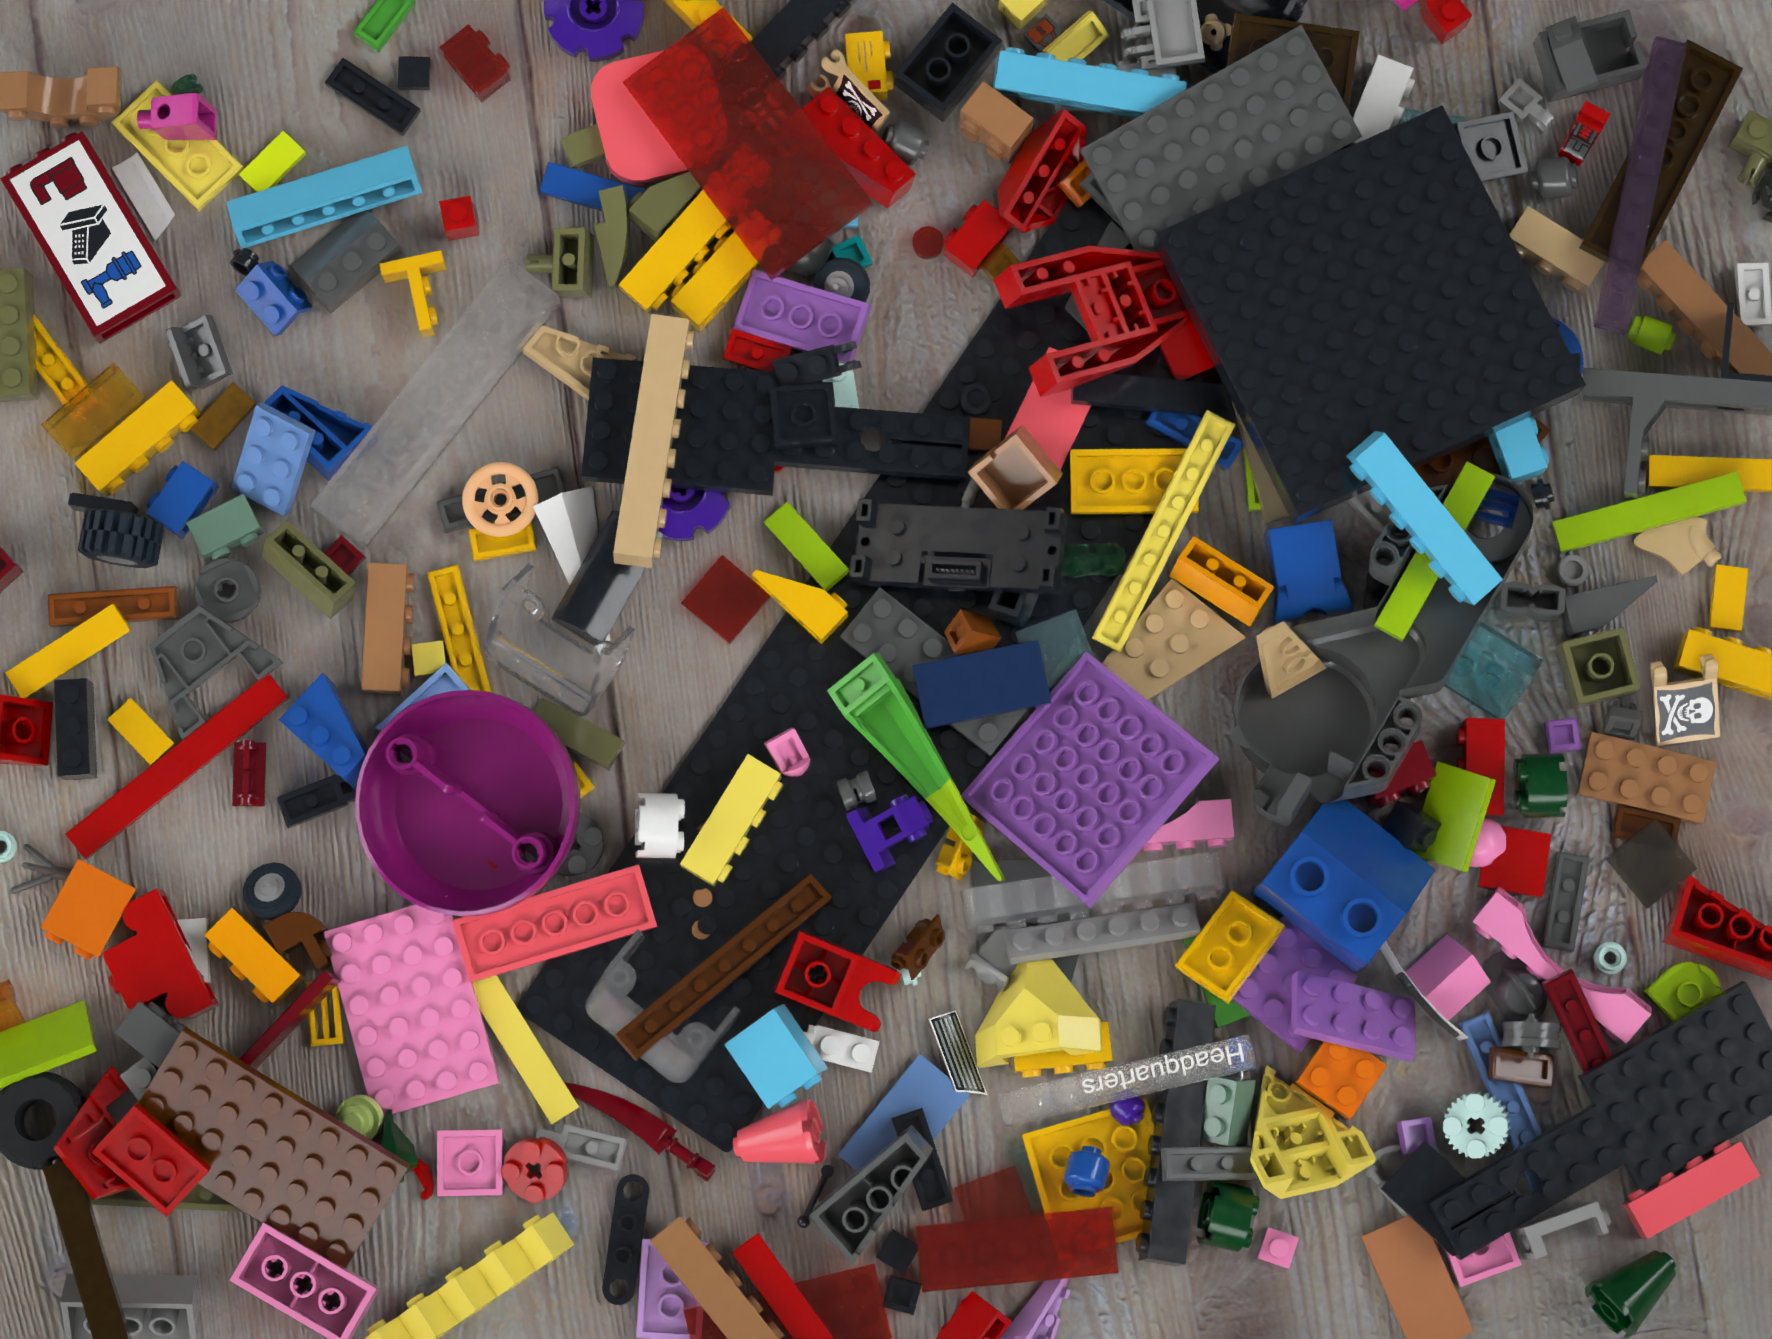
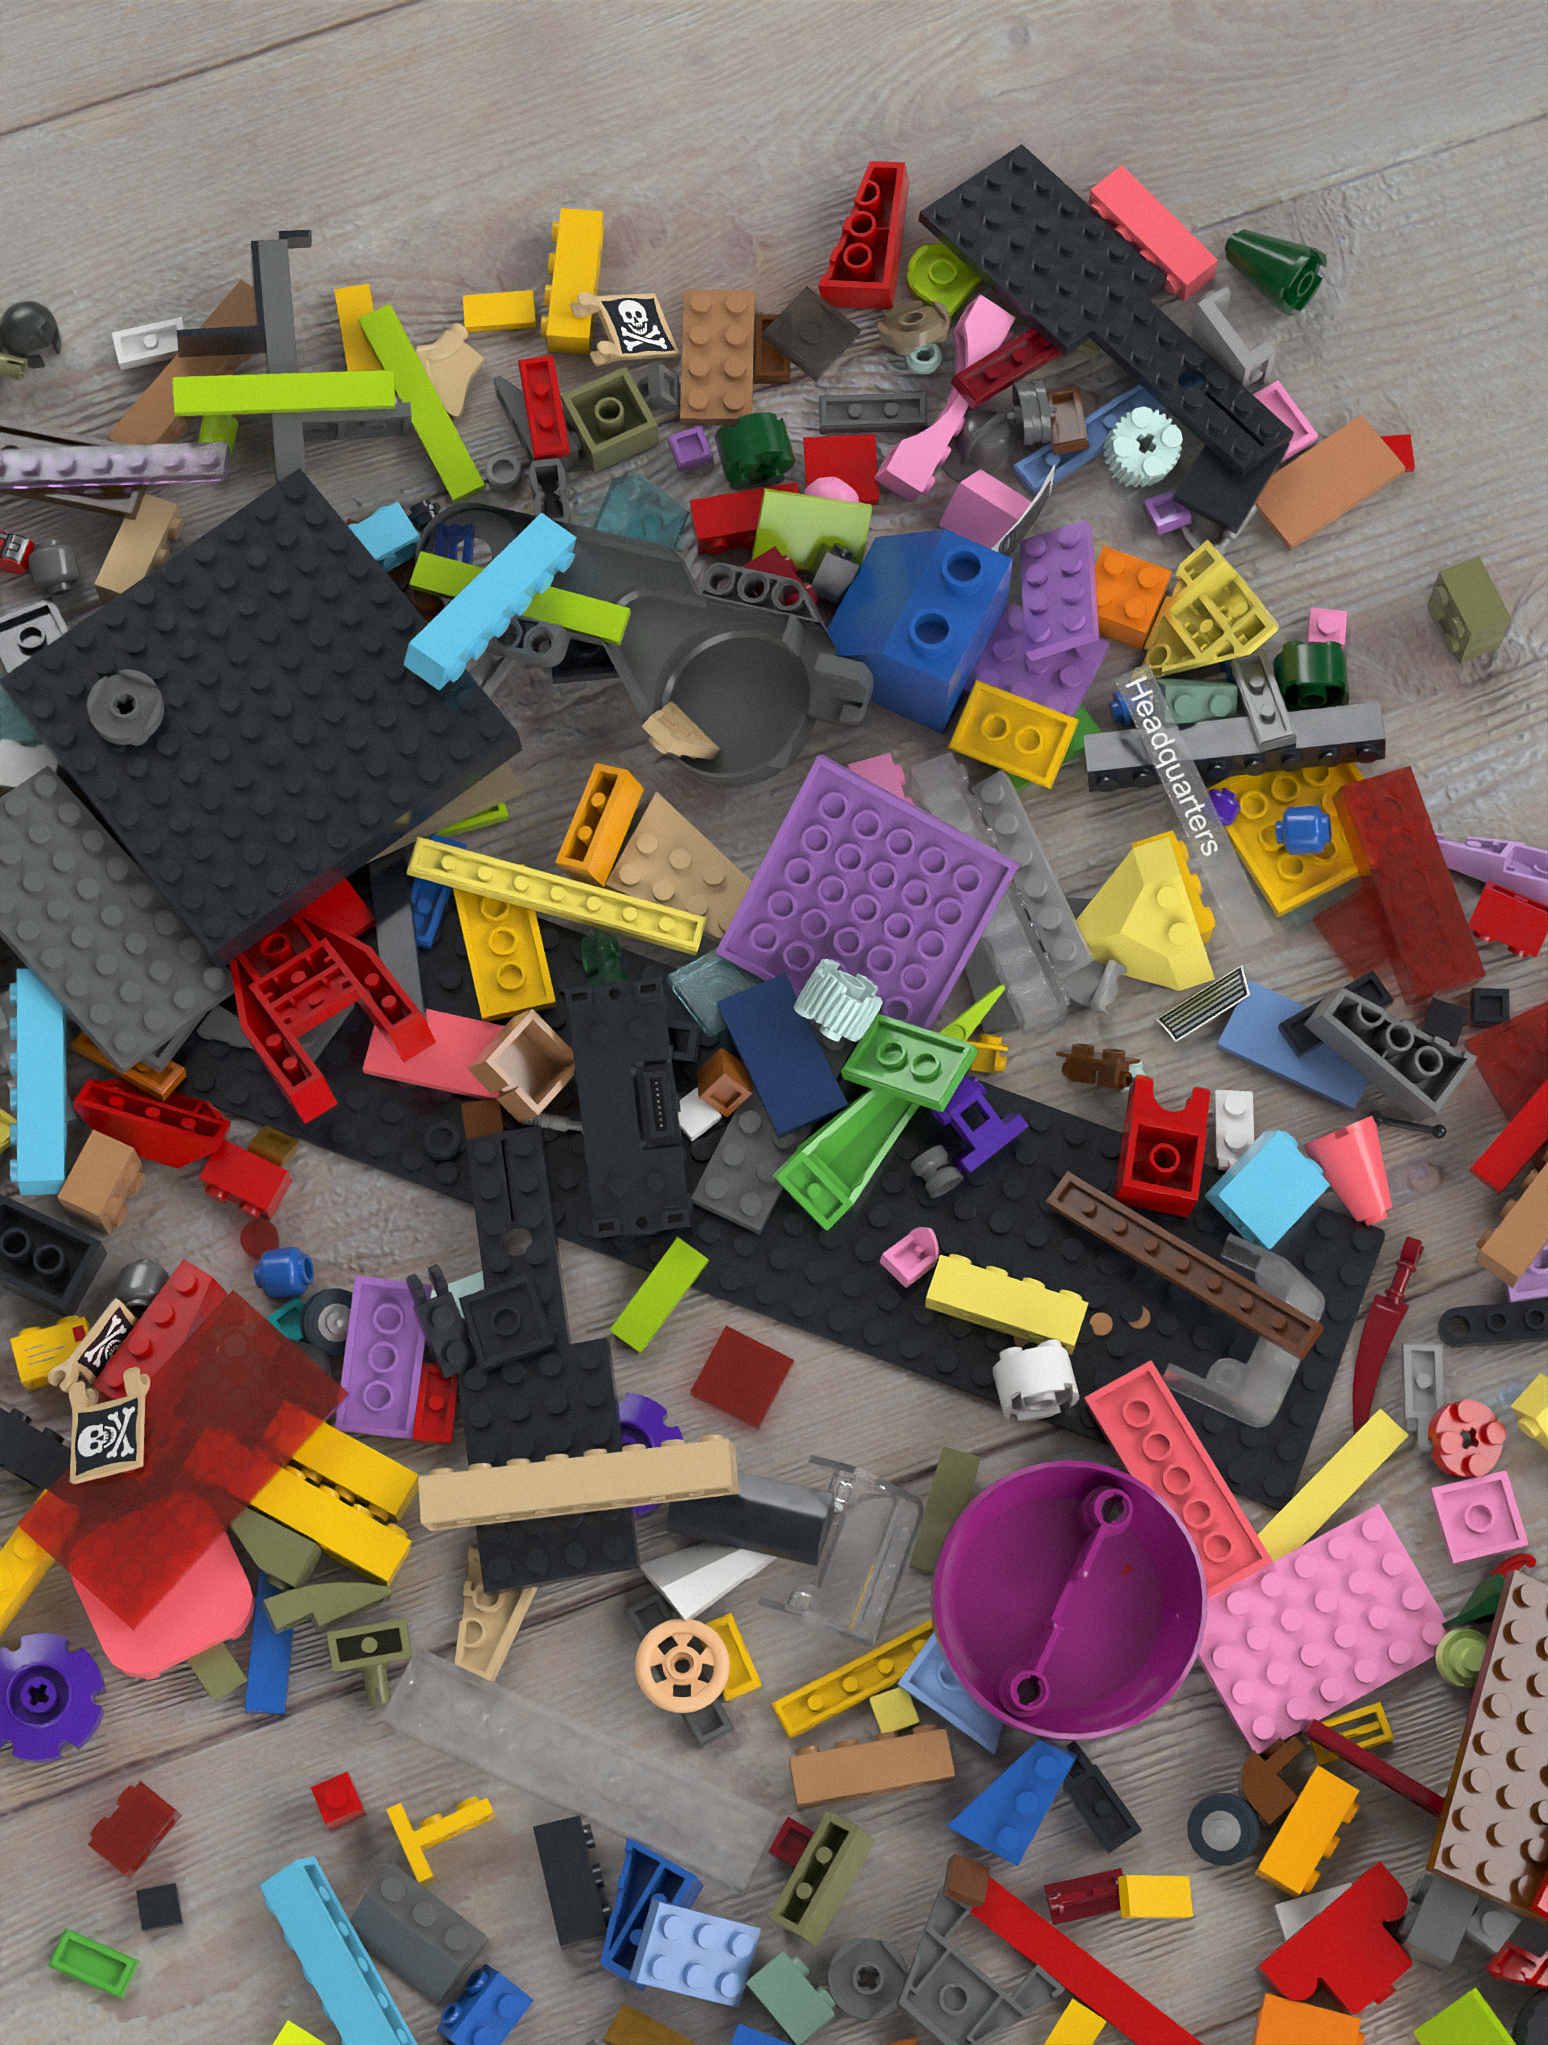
camera: 100 degrees left, 10 degrees down
black tile [325,58,421,136] -> none
yellow slope [751,570,848,644] -> none
blue piece [1264,519,1353,624] -> none
none -> flag [69,1367,150,1484]
none -> dark grey plate [87,669,164,746]
none -> lime tile [172,370,396,416]
none -> blue head [254,1247,314,1299]
none -> red tile [518,355,570,461]
none -> black brick [533,1815,611,1950]
none -> white tile [678,1087,722,1142]
none -> light aqua brick [794,959,883,1042]
none -> bright green tile [841,1013,978,1113]
none -> dark tan plate [877,300,950,355]
none -> reddish brown tile [942,1854,990,1908]
none -> yellow tile [1118,1875,1193,1919]

